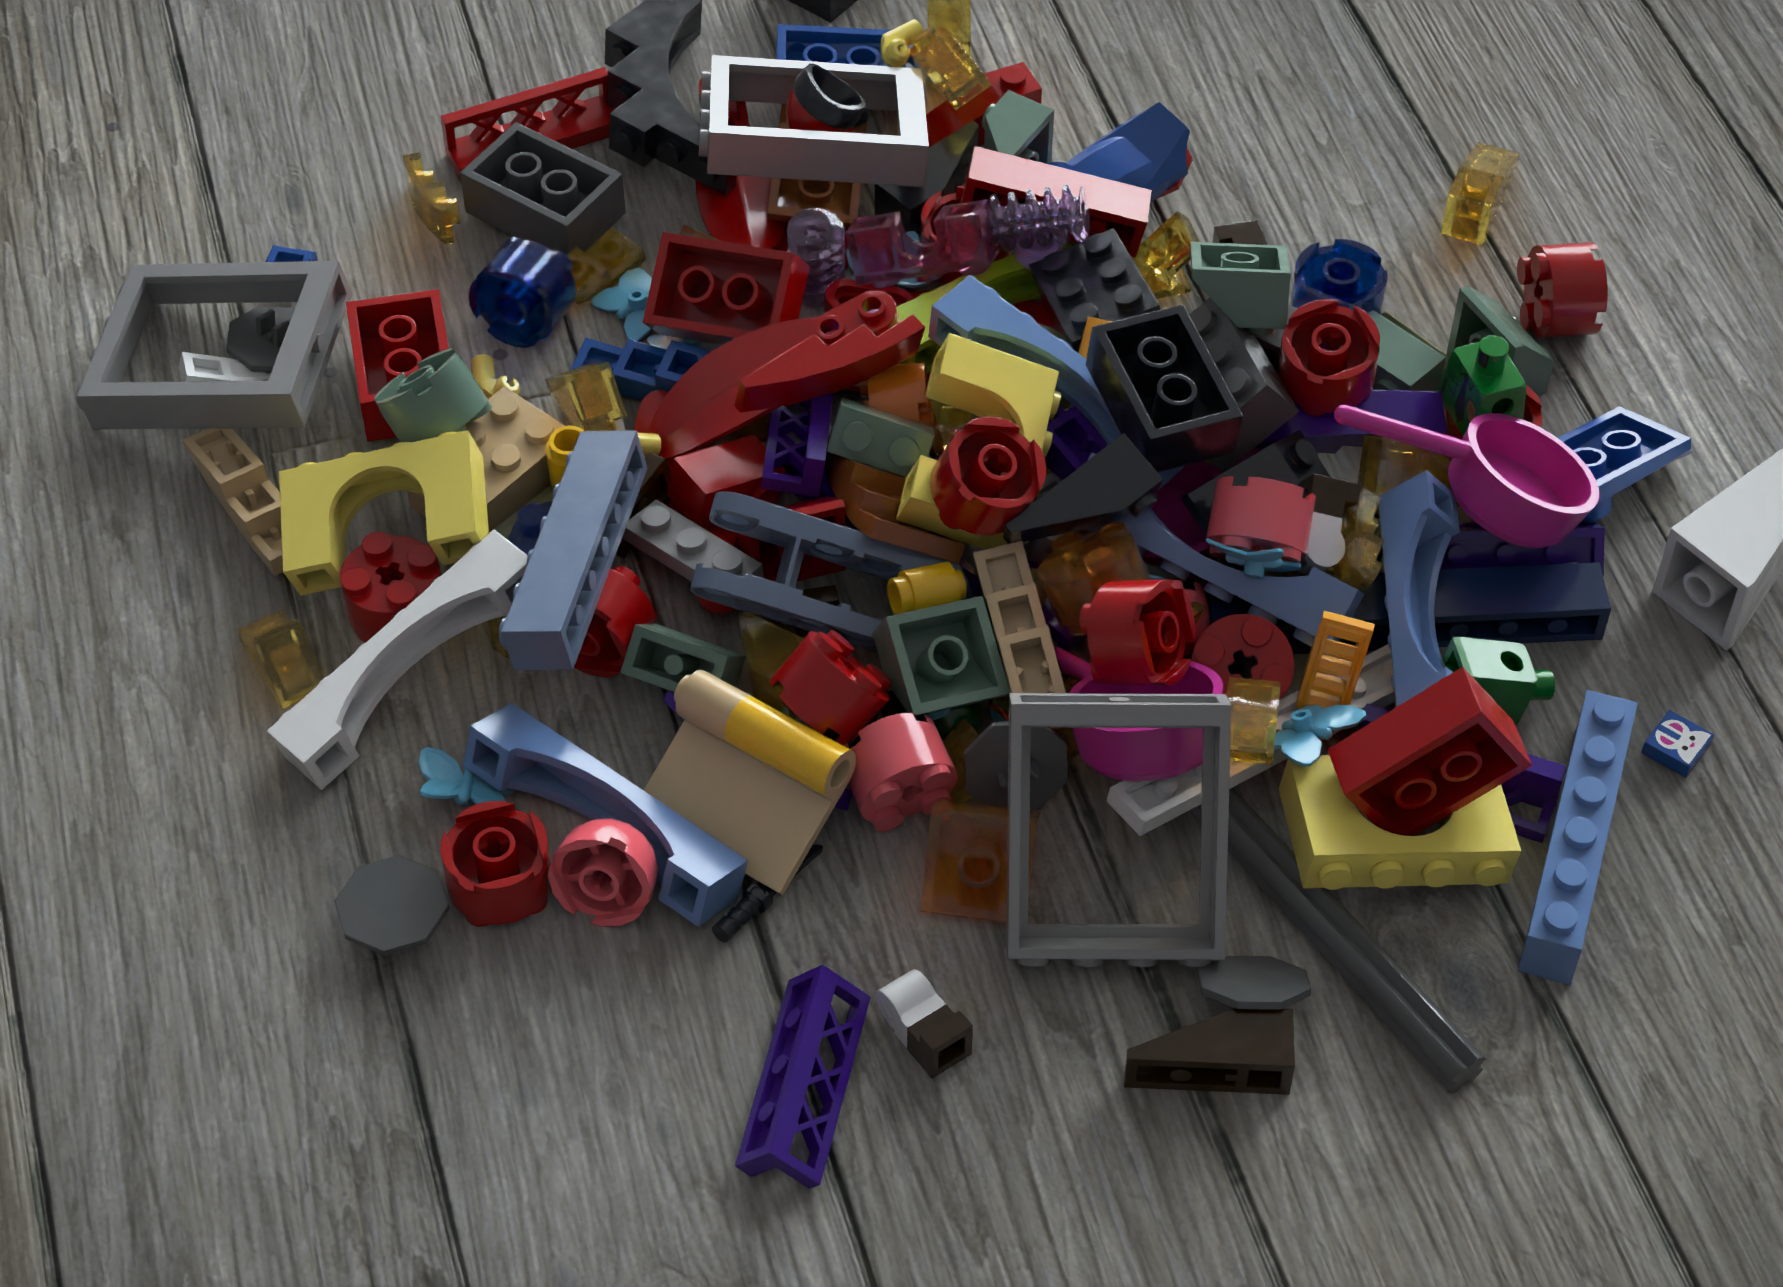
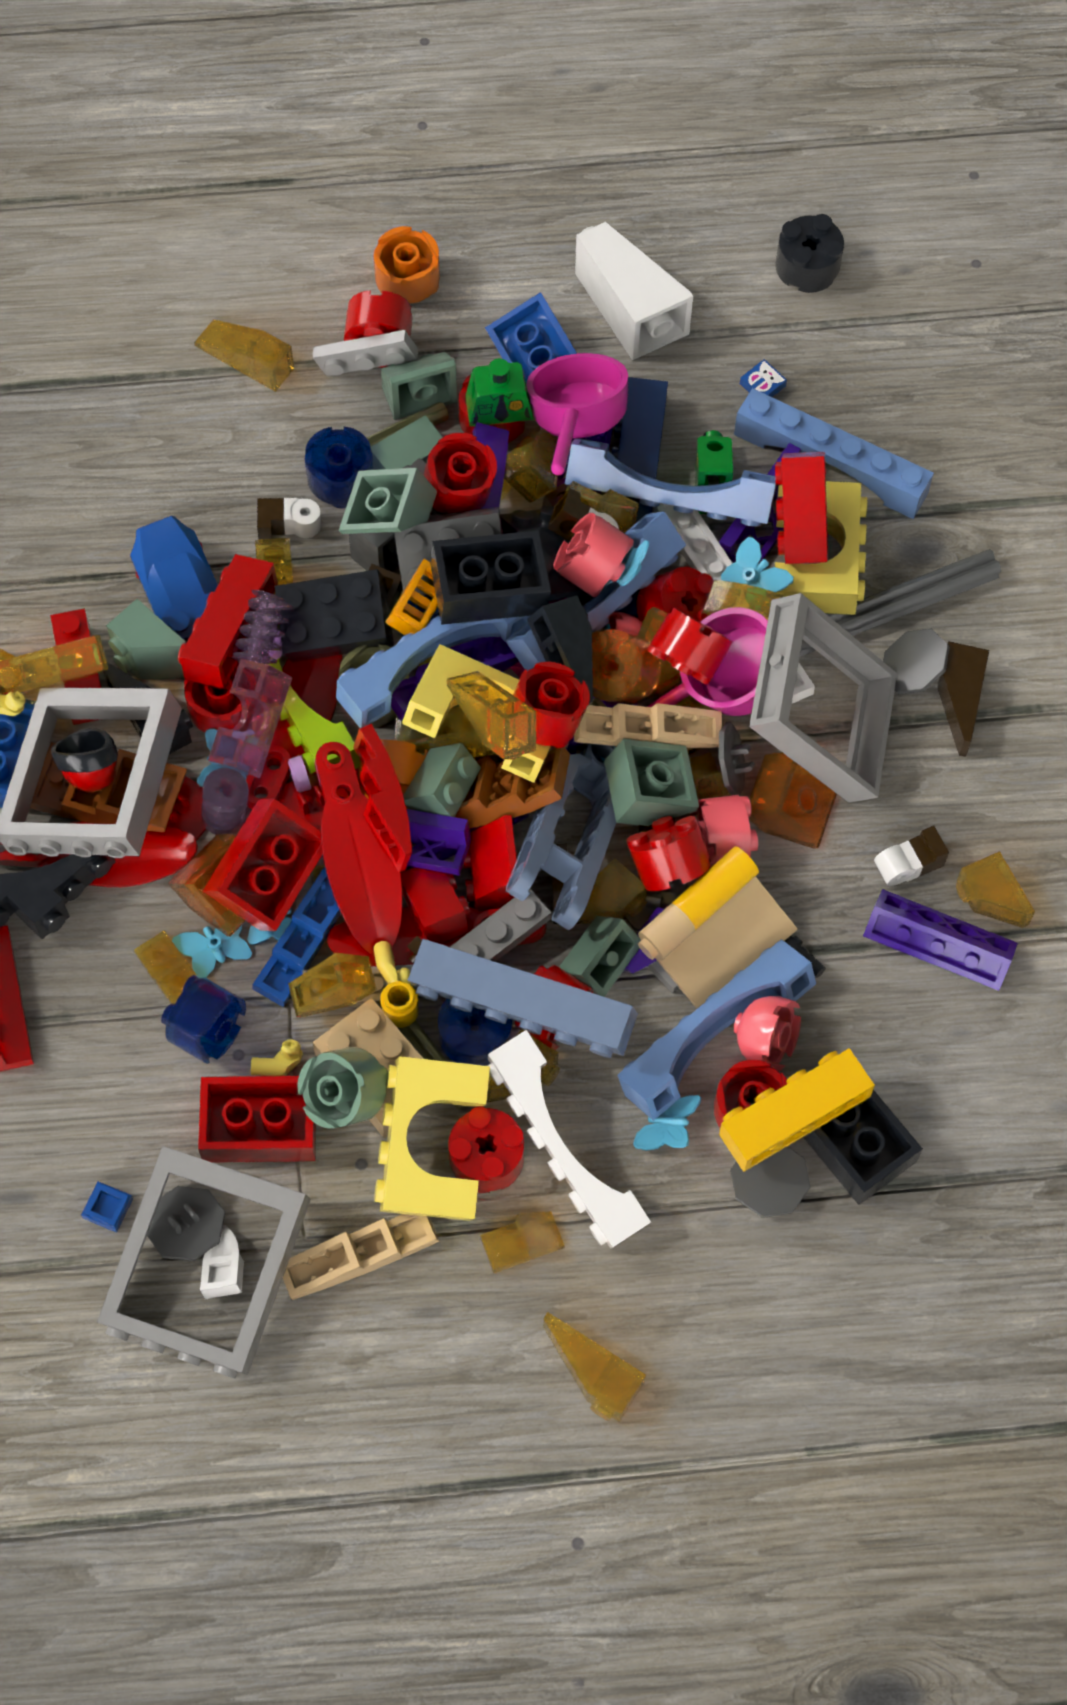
camera: 80 degrees left, 15 degrees up
clear yellow slope [403,152,460,244] -> none
dark grey brick [460,122,626,265] -> none
yellow brick [887,561,967,615] -> none
light orange slope [1296,611,1375,709] -> none
none -> light grey plate [313,330,418,376]
none -> orange brick [373,226,440,304]
none -> clear yellow slope [447,671,536,760]
none -> clear yellow slope [543,1312,646,1422]
none -> yellow brick [719,1048,875,1172]
none -> black brick [803,1089,923,1205]
none -> clear yellow slope [956,851,1035,928]

